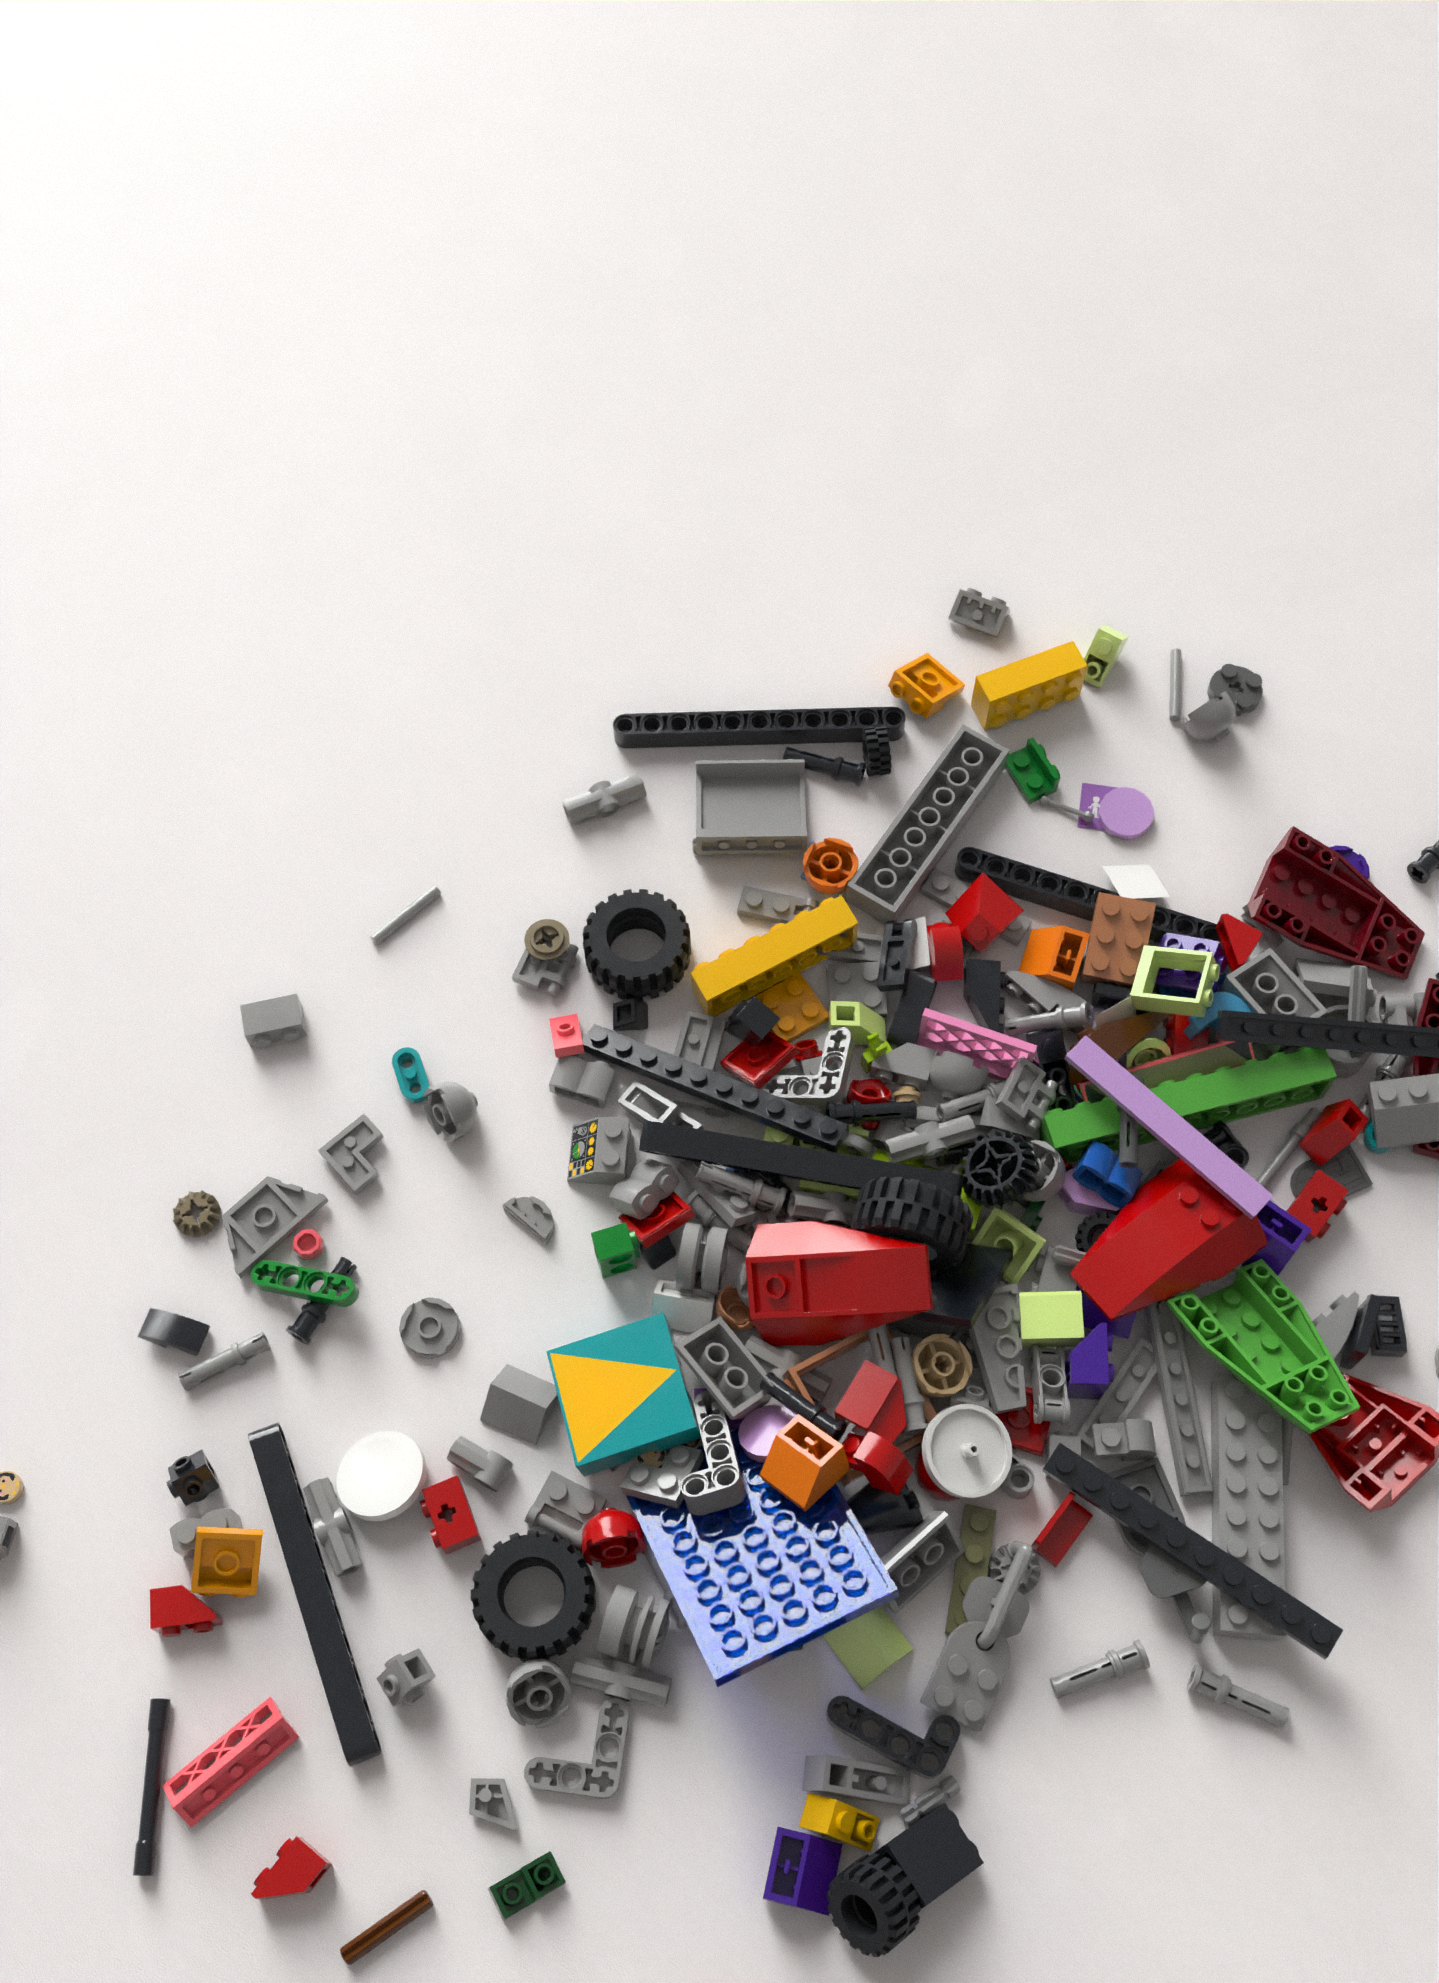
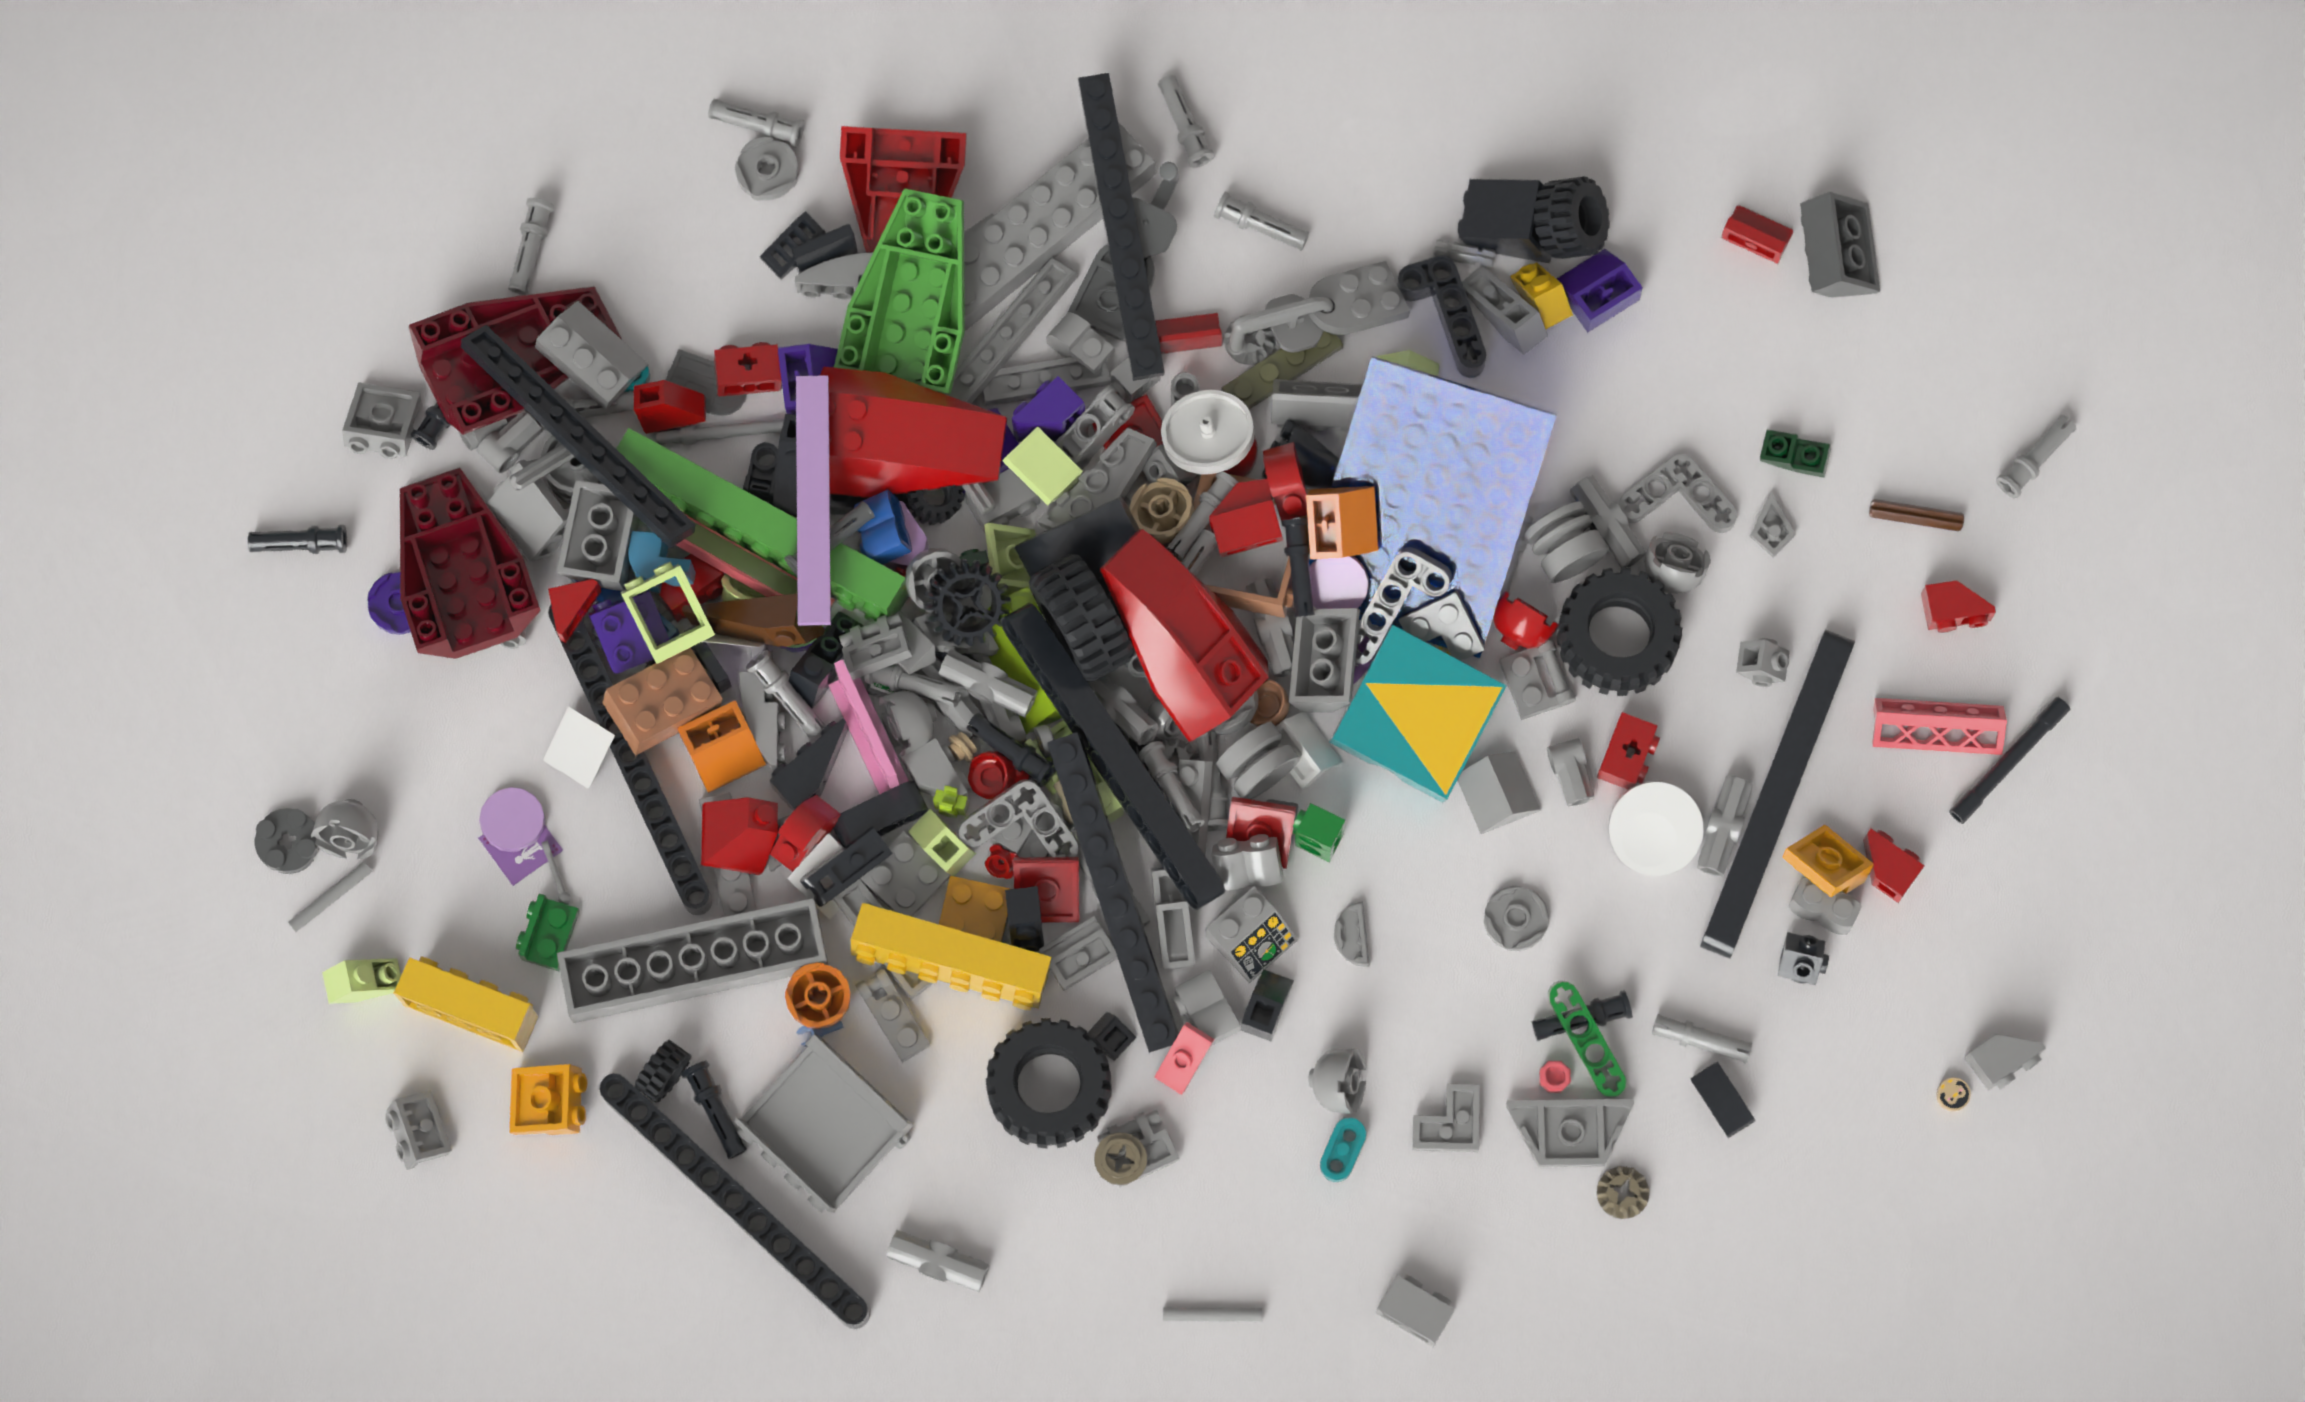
camera: 135 degrees left, 10 degrees up
none -> black slope [1241,969,1294,1041]

